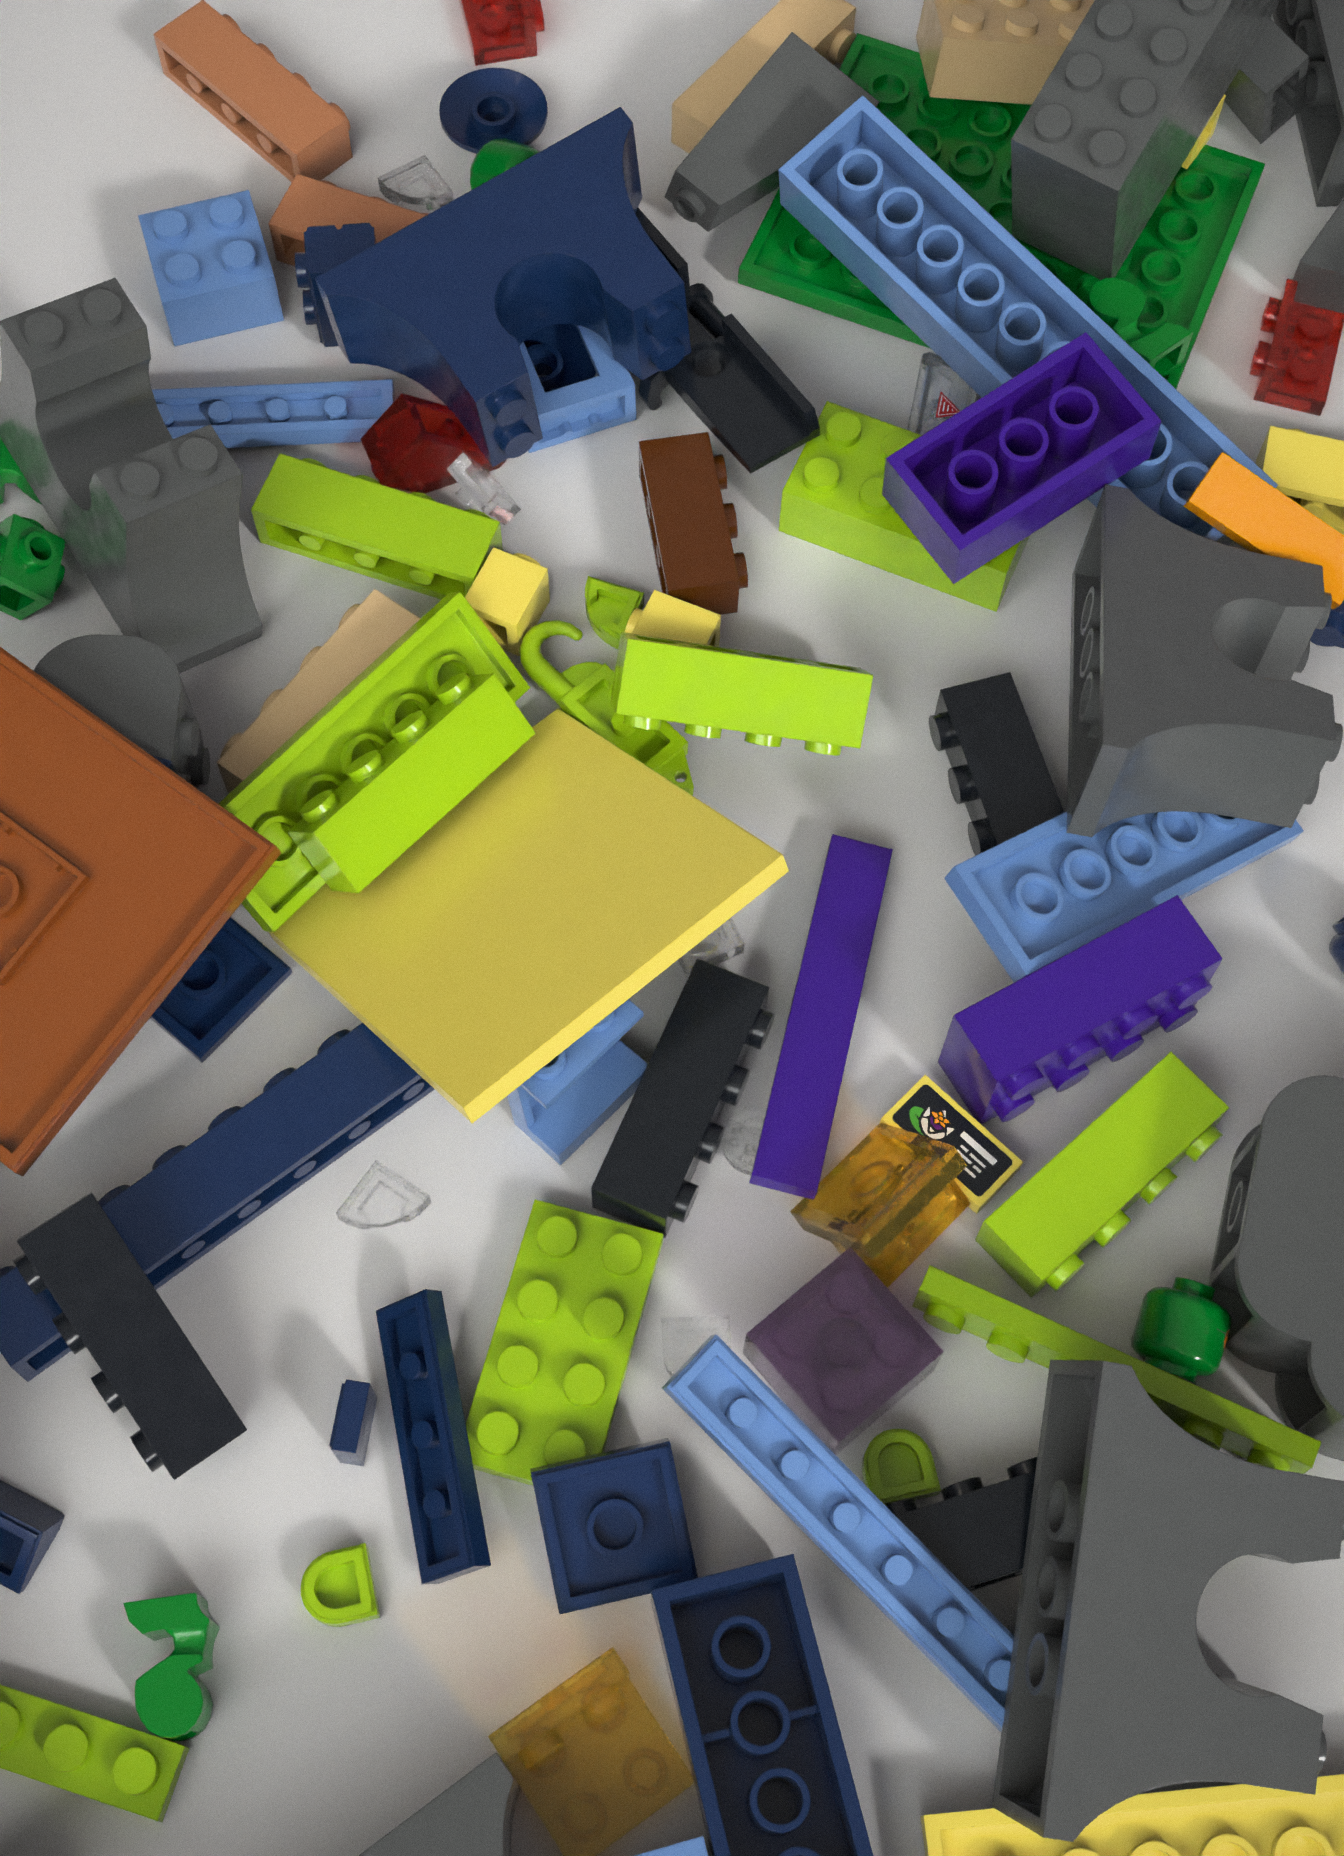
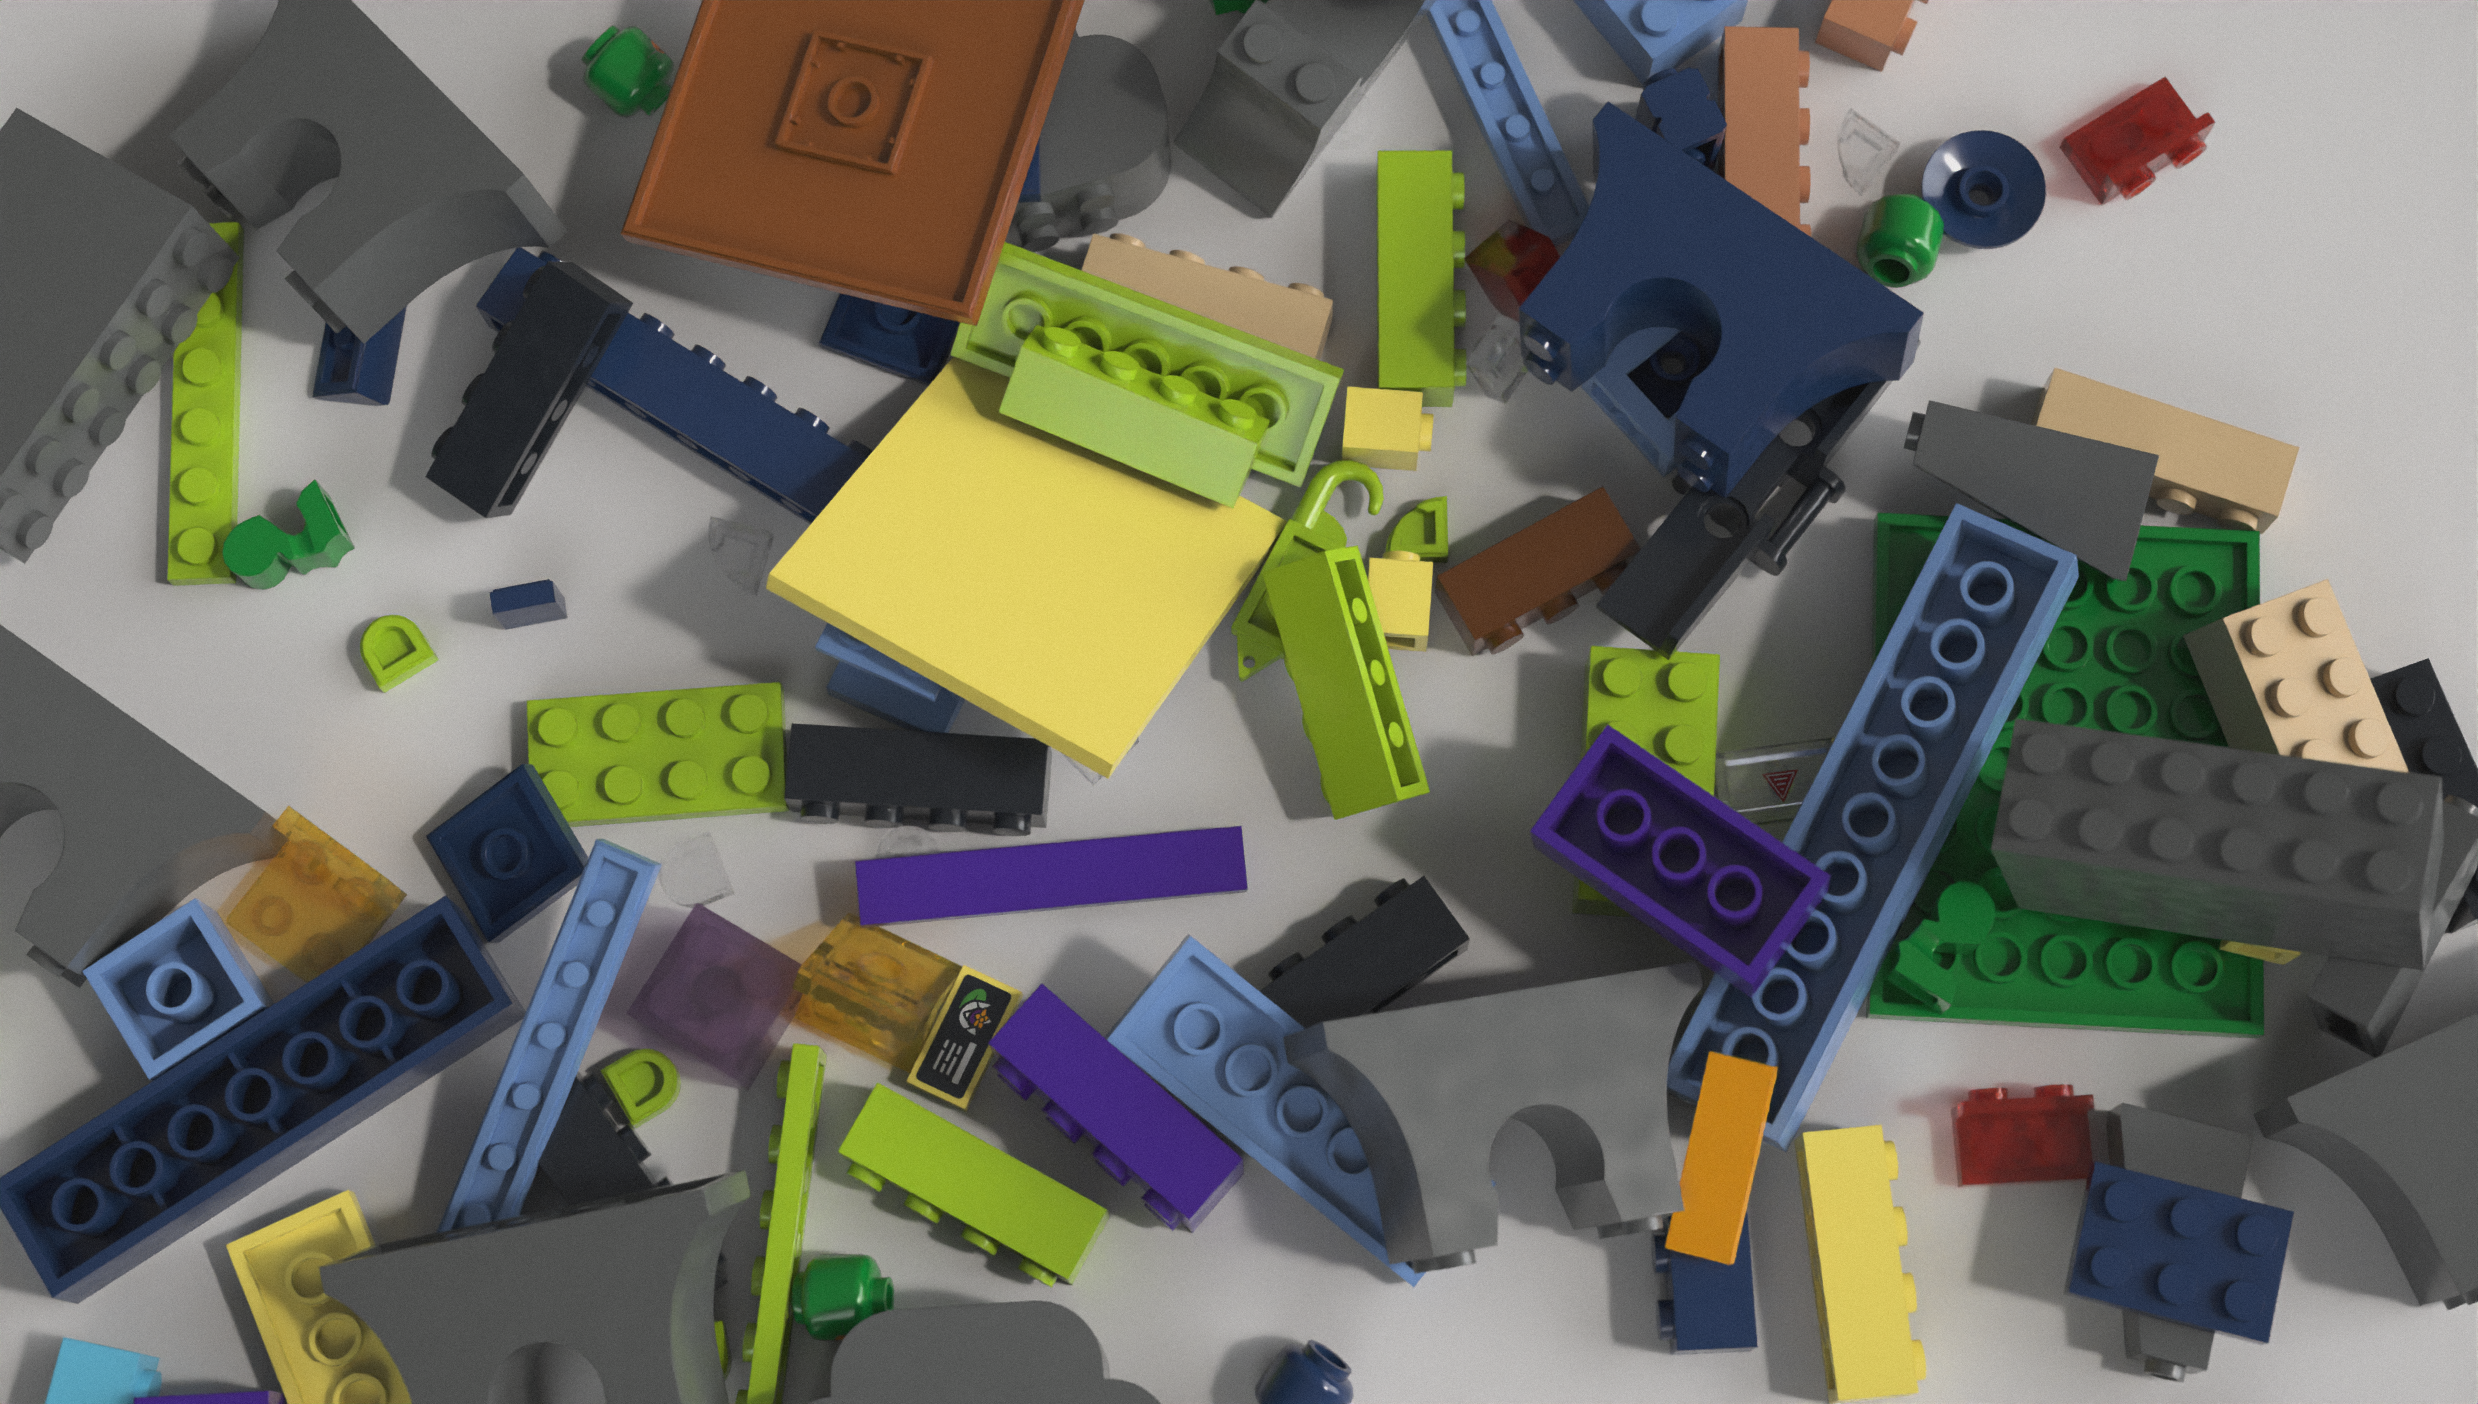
camera: 75 degrees right, 10 degrees up
dark blue tile [376,1289,491,1584] -> none

